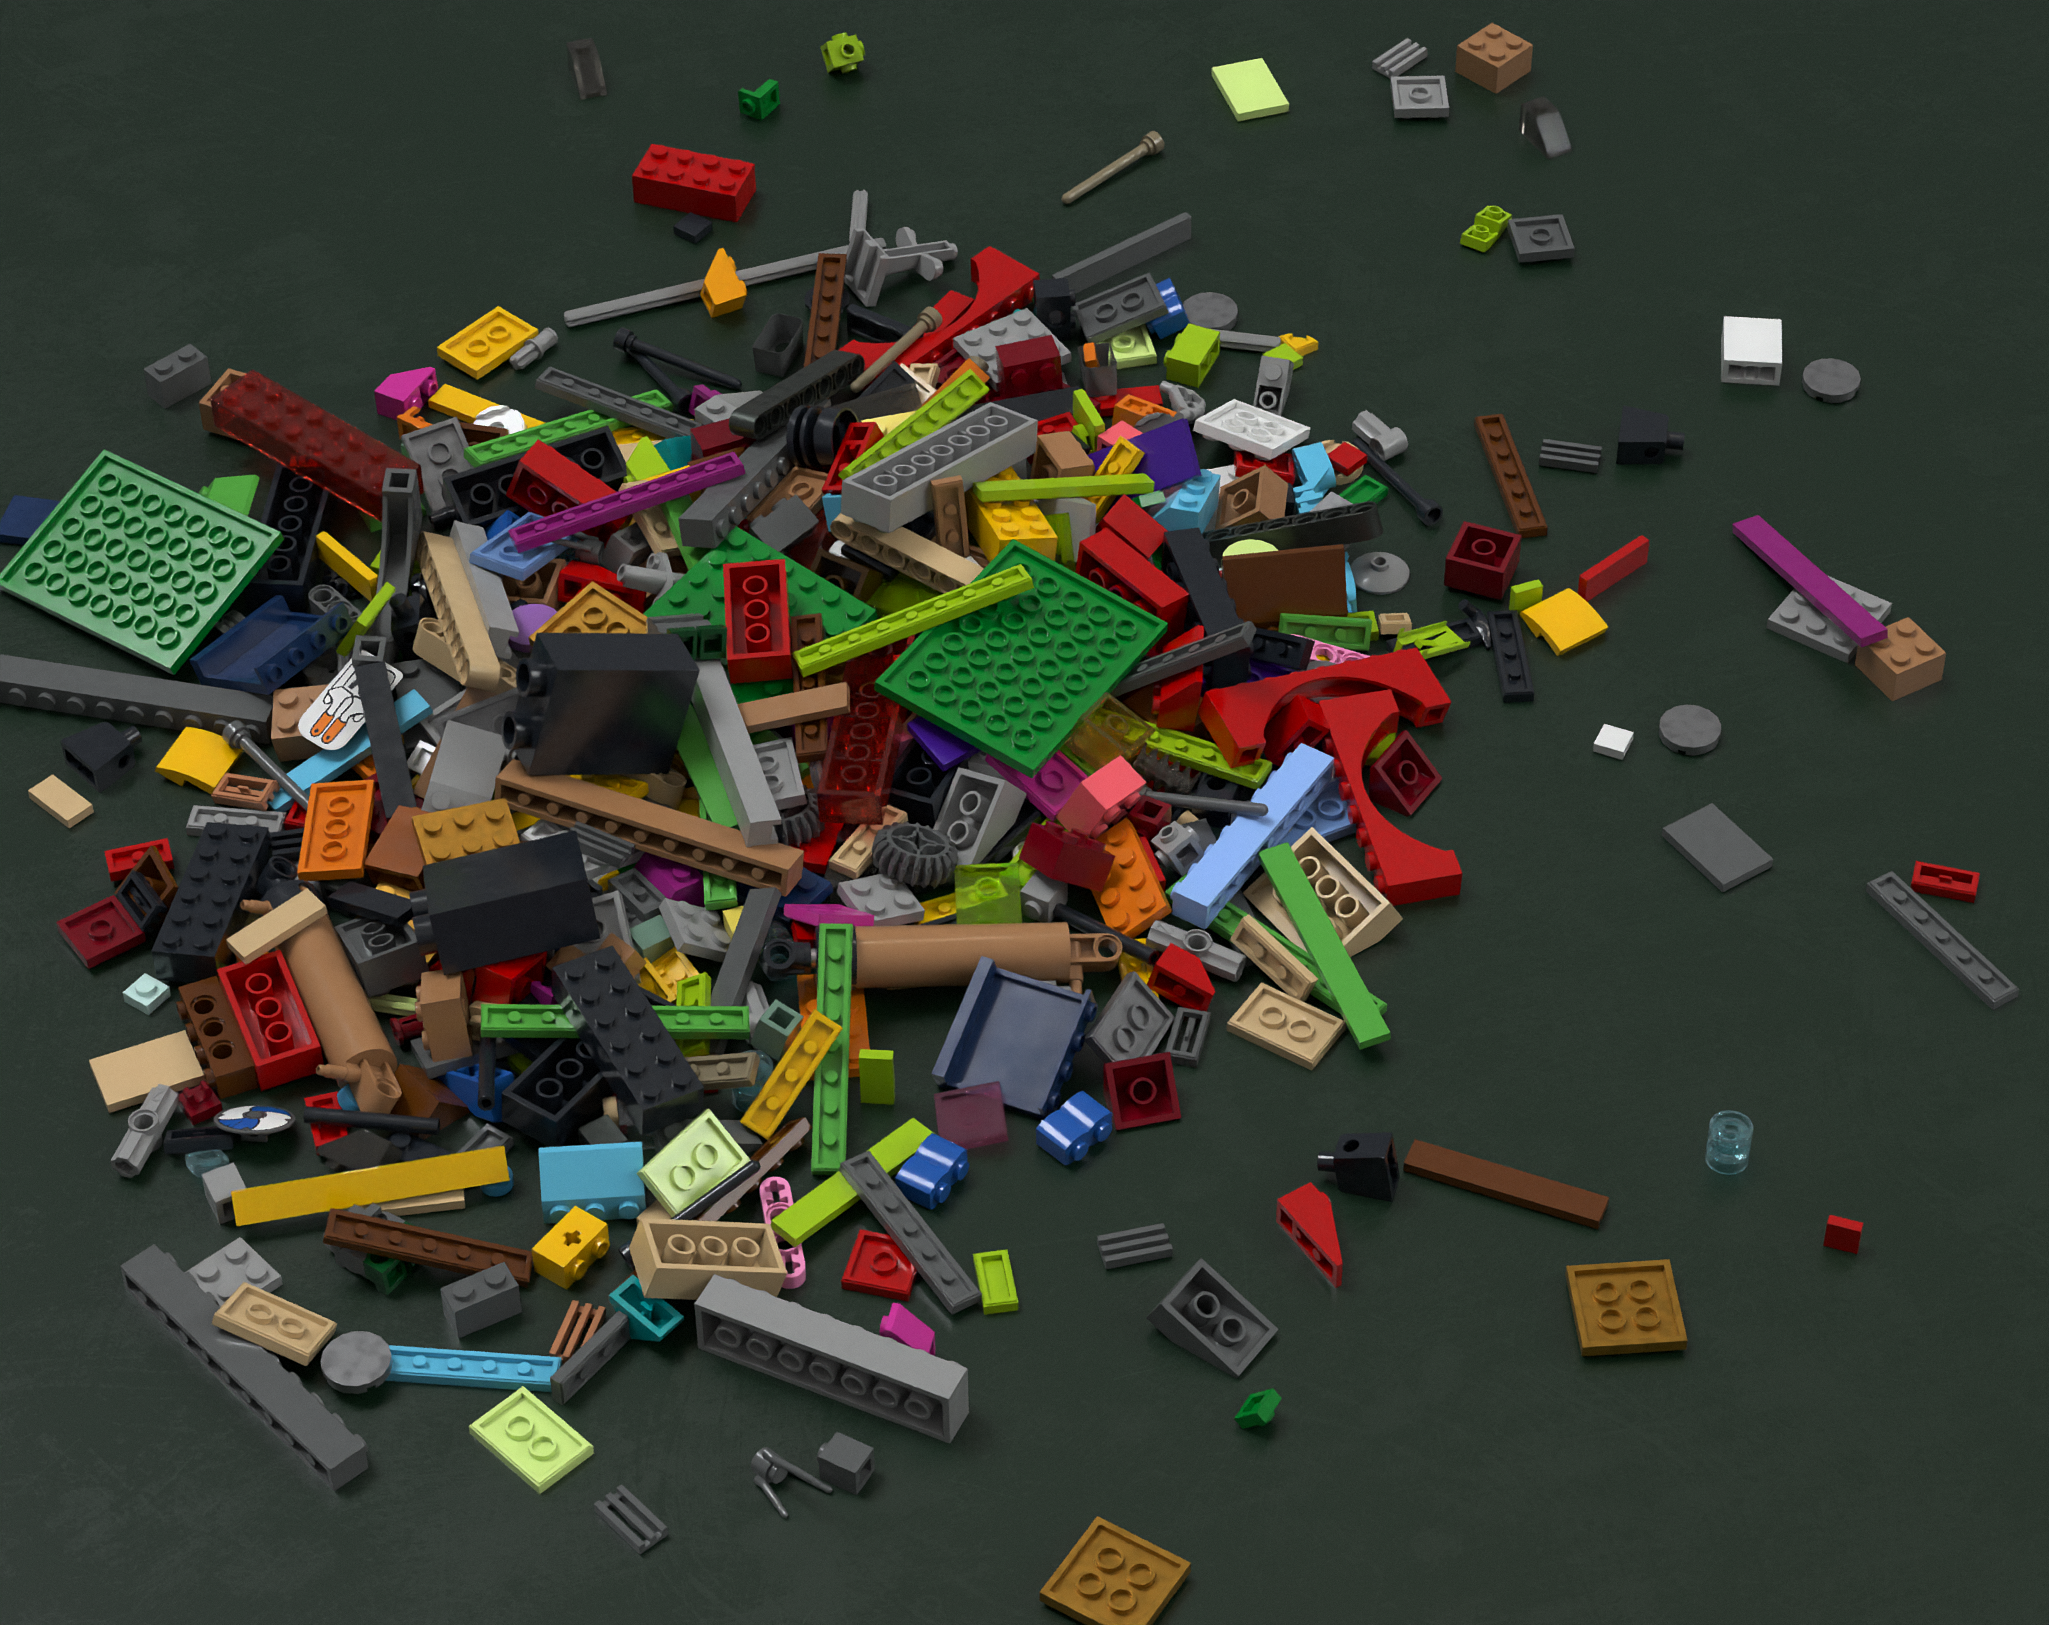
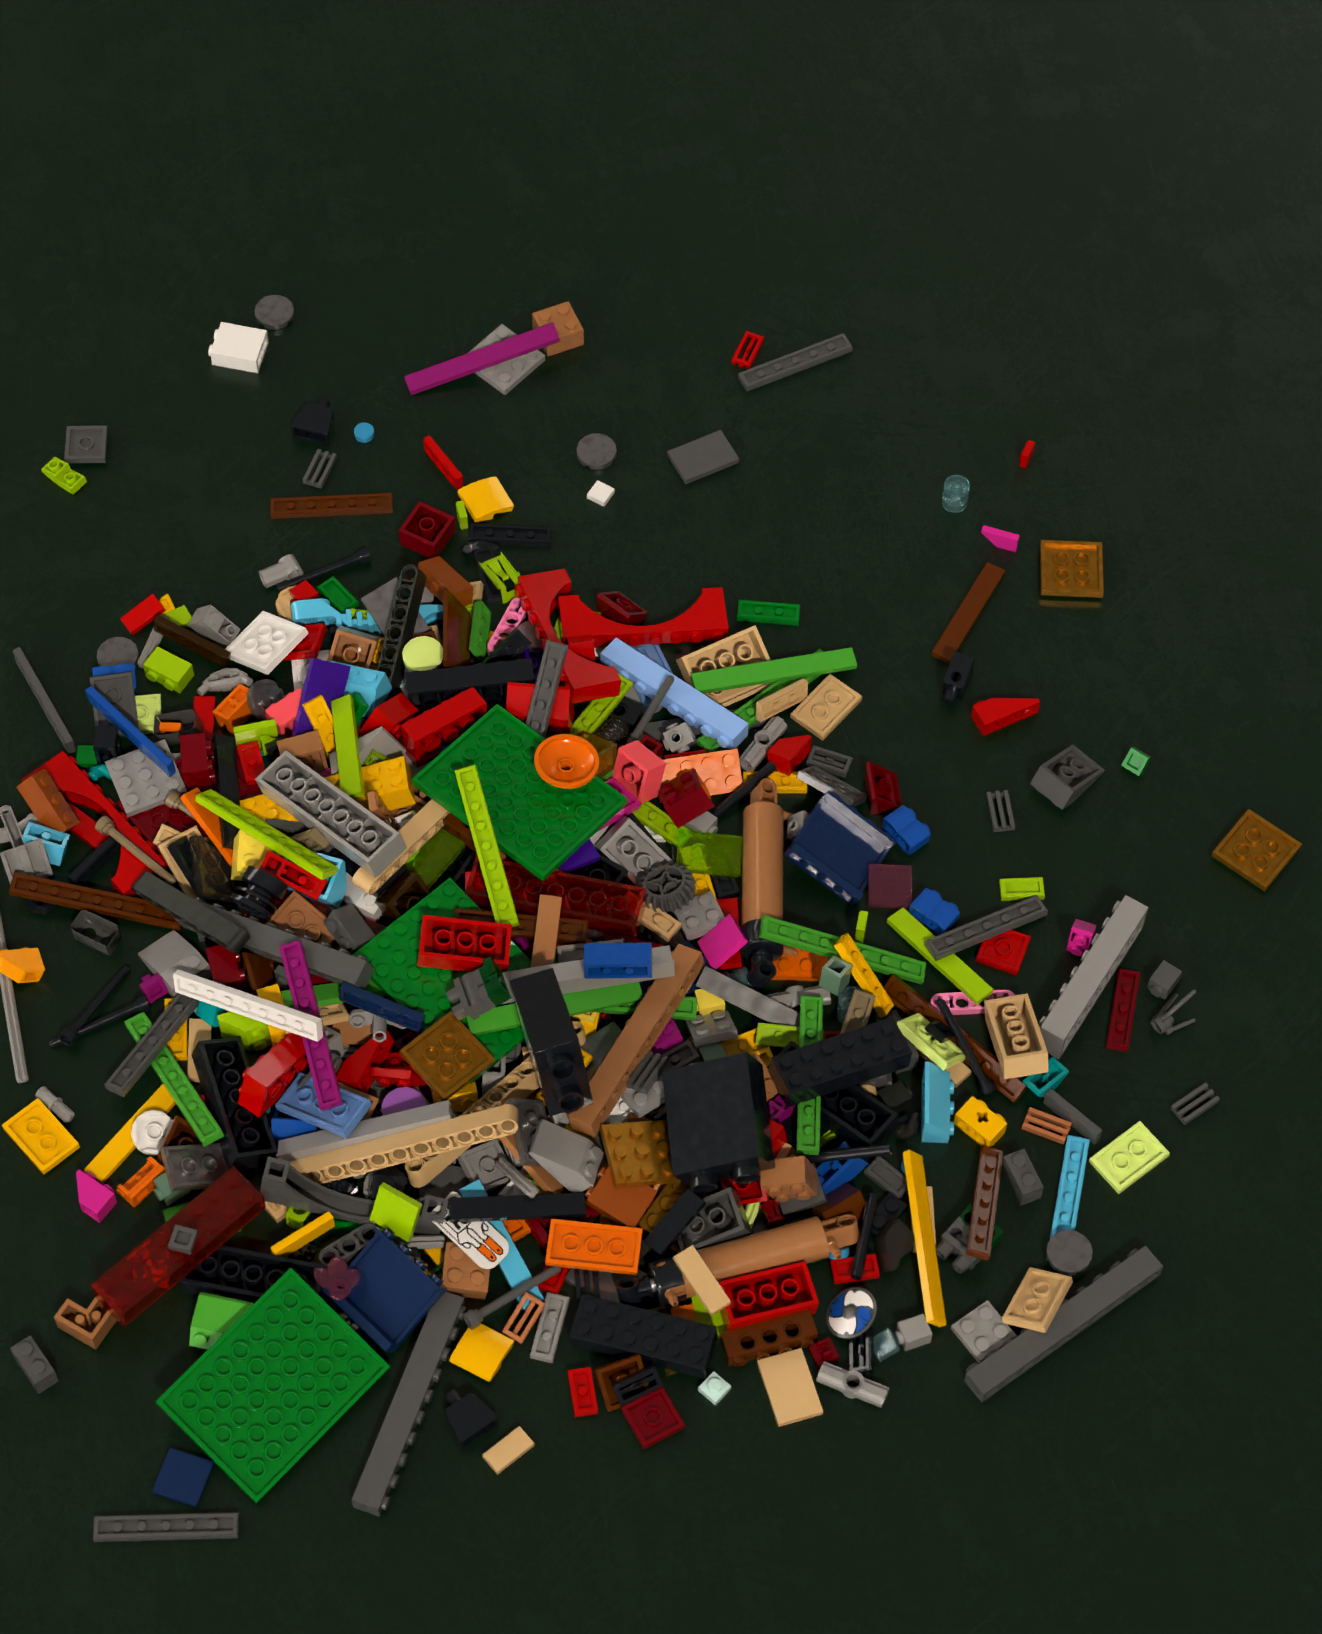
camera: 85 degrees left, 15 degrees up
none -> dark orange brick [17,769,80,833]
none -> medium azure slope [22,821,70,866]
none -> blue tile [85,686,176,777]
none -> red tile [120,594,166,635]
none -> dark brown tile [154,615,231,668]
none -> dark grey plate [168,1224,199,1255]
none -> white plate [173,969,323,1042]
none -> clear pink plate [314,1256,360,1300]
none -> dark blue tile [339,982,426,1033]
none -> dark azure tile [354,423,374,443]
none -> dark orange brick [418,556,474,607]
none -> light grey axle [495,1157,539,1198]
none -> orange dish [534,734,599,789]
none -> blue brick [584,942,653,979]
none -> green tile [737,600,800,626]
none -> black tile [925,1019,953,1043]
none -> dark pink tile [981,525,1020,552]
none -> dark red tile [1106,968,1141,1053]

